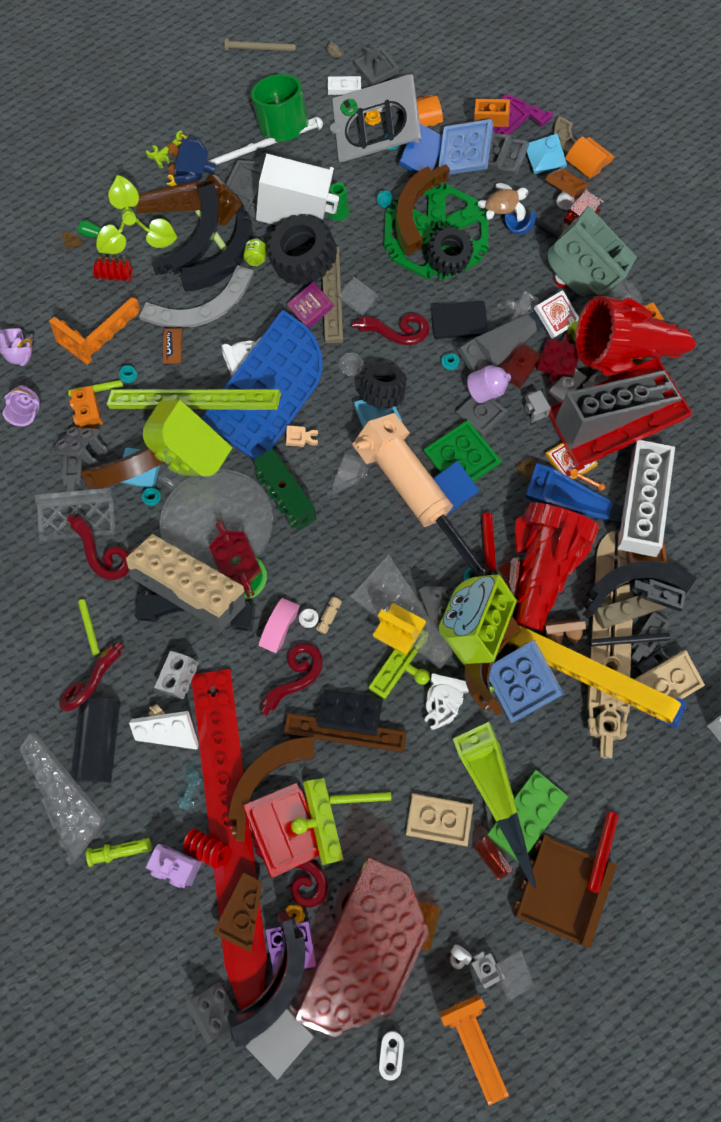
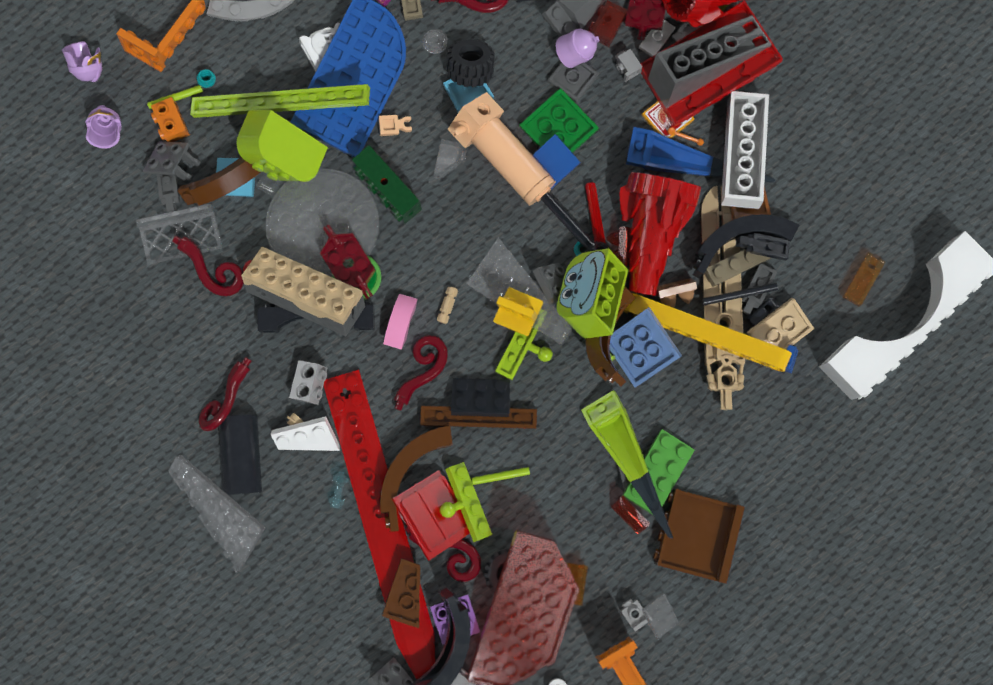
camera: 10 degrees left, 10 degrees up
lime bar [78,599,100,656] -> none
lime pin [86,838,152,867] -> none
teal plate [142,488,161,506] -> none
lavender hinge [146,844,202,888] -> none
dark orange slope [163,328,183,364] -> none
red piece [183,829,230,869] -> none
light orange plate [286,905,305,924] -> none
white plate [299,609,318,628] -> none
tan tile [406,793,473,847] -> none
white piece [424,674,469,730] -> none
teal plate [441,353,459,370] -> none
white tile [450,945,472,969] -> none
clear orange tile [517,457,535,482] -> none
red axle [587,811,619,893] -> none

